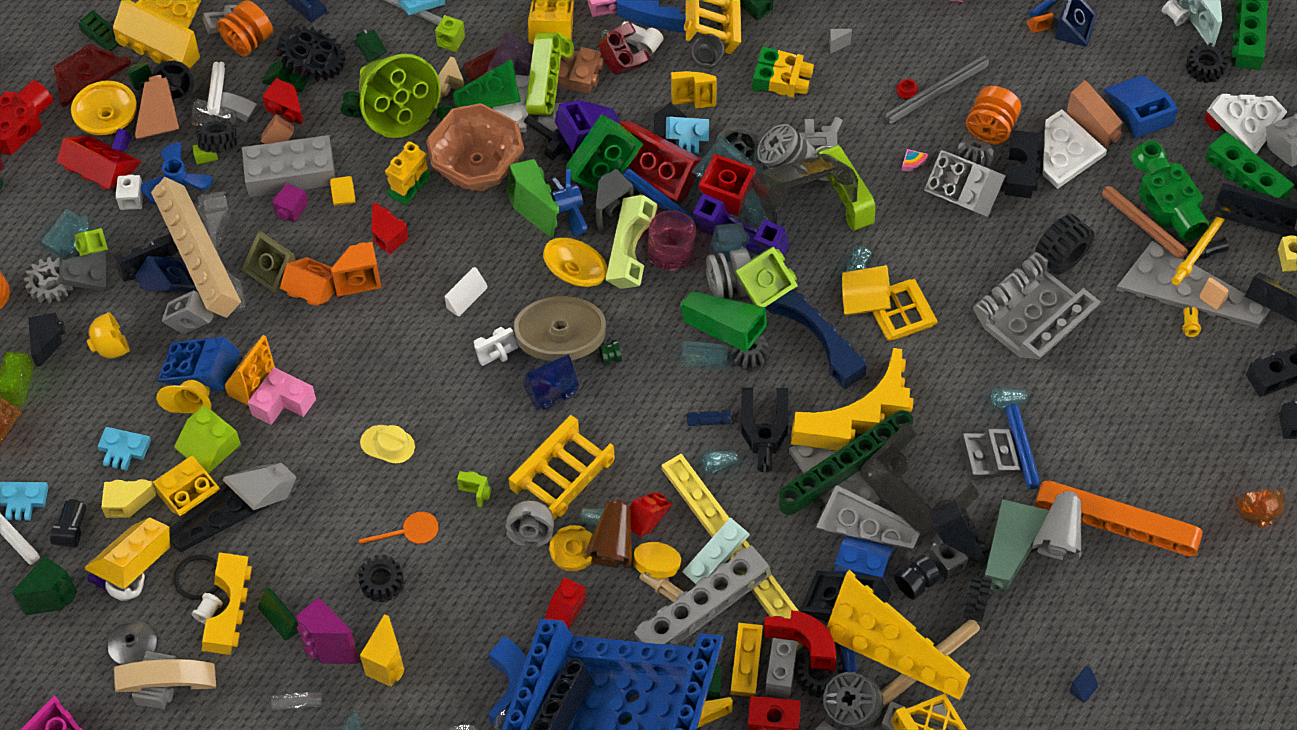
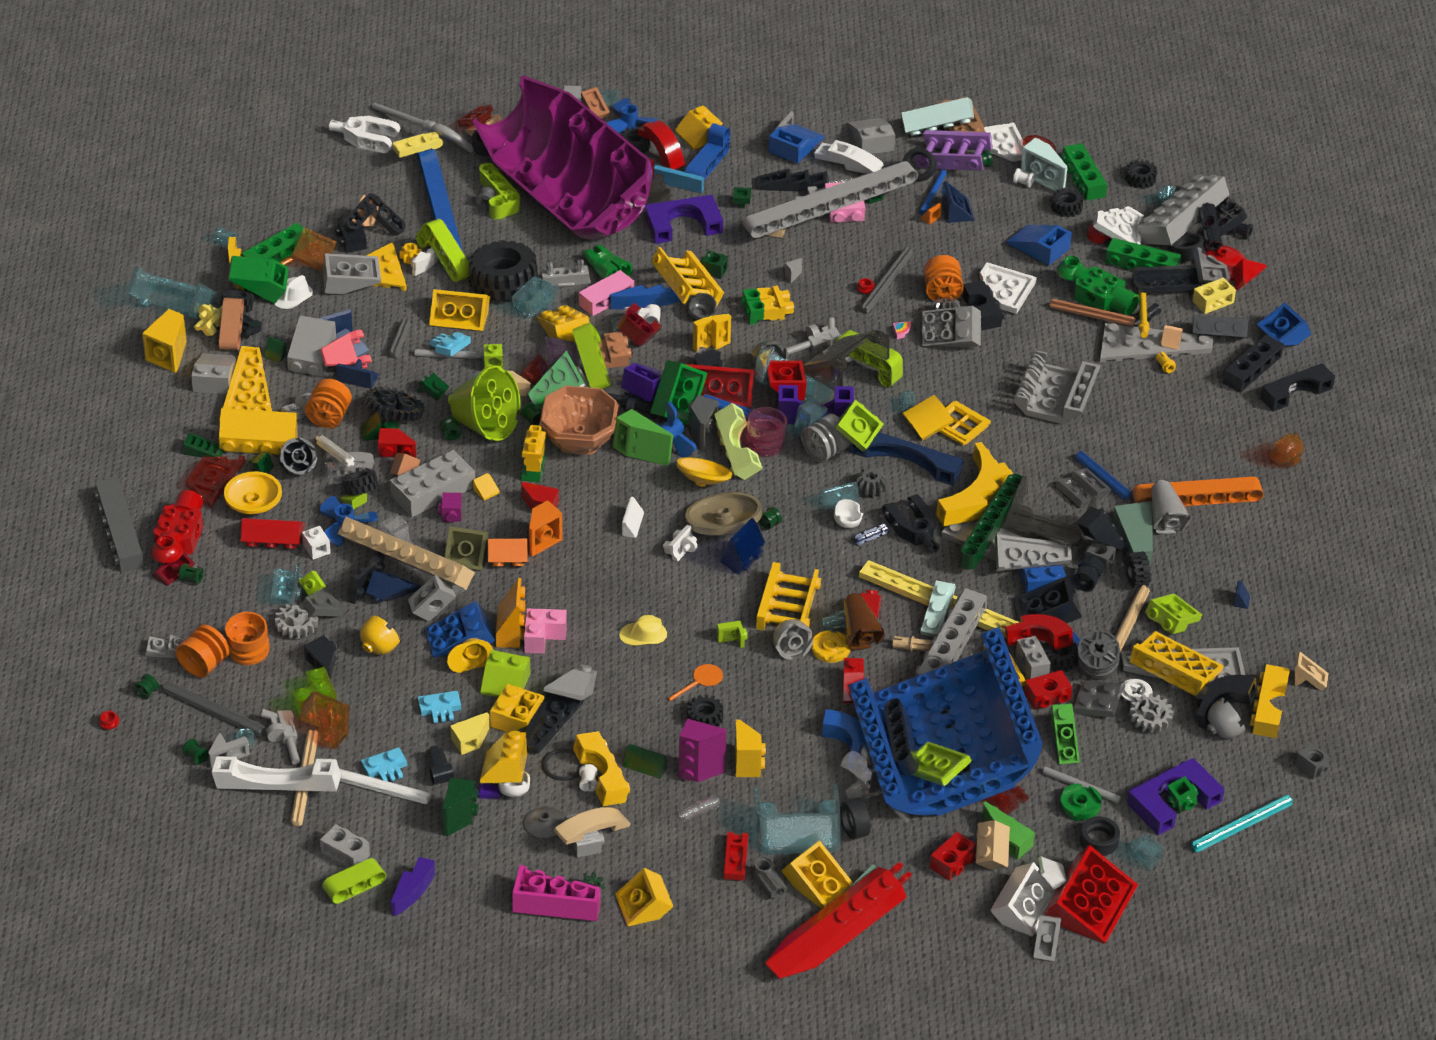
camera: 30 degrees left, 15 degrees down
dark purple tile [112,129,132,151] -> none
nougat slope [135,75,180,140] -> none
yellow tile [632,542,681,578] -> none
medium azure hinge [666,117,709,156] -> none
green slope [680,291,767,352] -> none
clear light blue cone [701,450,738,474] -> none
light grey wheel [757,124,817,183] -> none
yellow wing [826,570,970,700] -> none
clear light blue cone [990,386,1027,410] -> none
black tyre [1035,214,1095,275] -> none
nougat slope [1066,80,1123,147] -> none
none -> white hair [833,499,863,528]
none -> lime plate [1145,593,1202,634]

